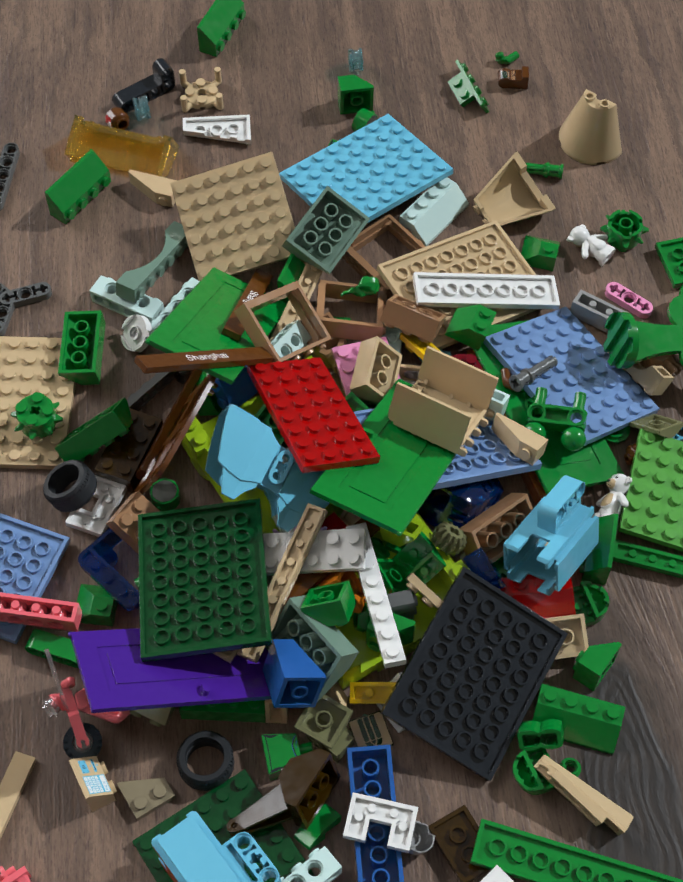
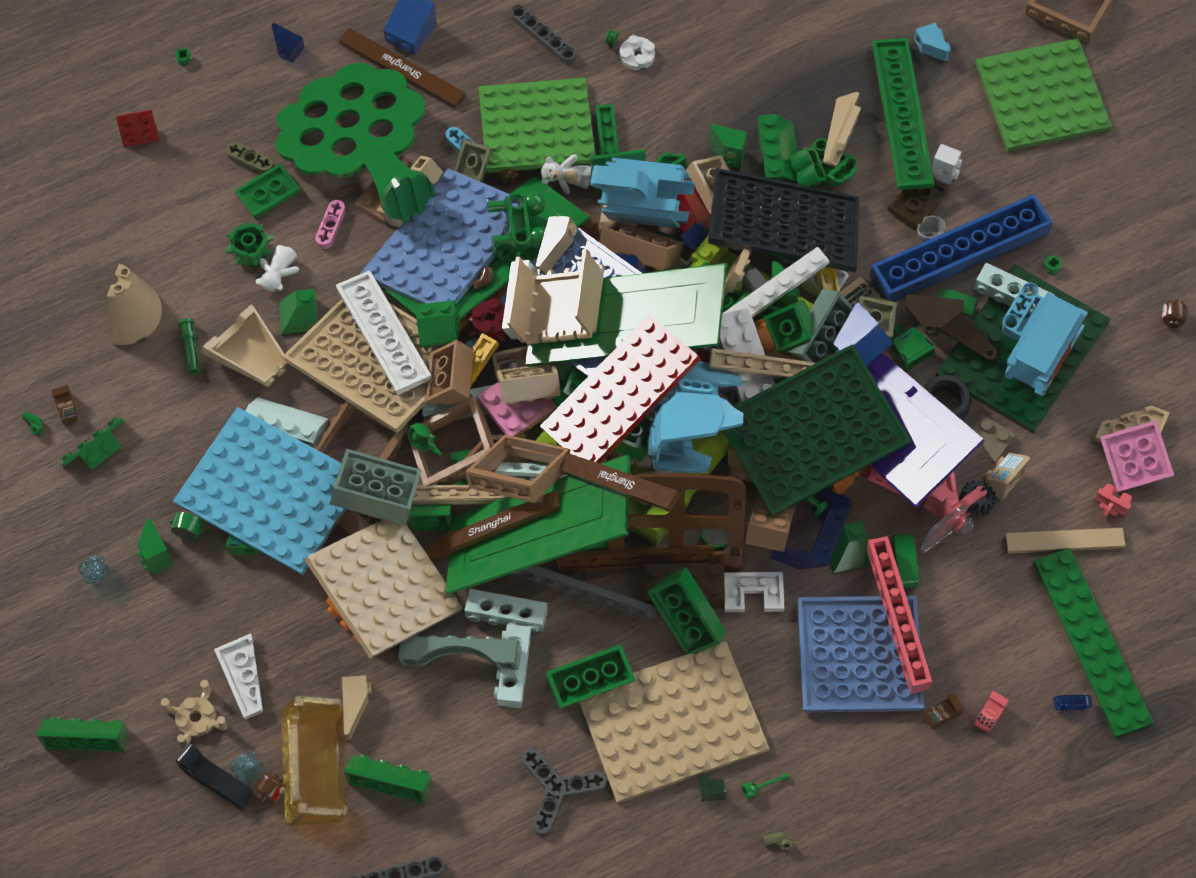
camera: 110 degrees left, 5 degrees up
green brick [11,392,63,440] -> none
black tyre [43,460,97,512] -> none
white plate [121,315,154,352] -> none
white plate [343,792,418,853] -> none
olive gear [431,521,467,556] -> none
dark grey pin [509,355,558,392] -> none
light grey brick [570,290,629,333] -> none

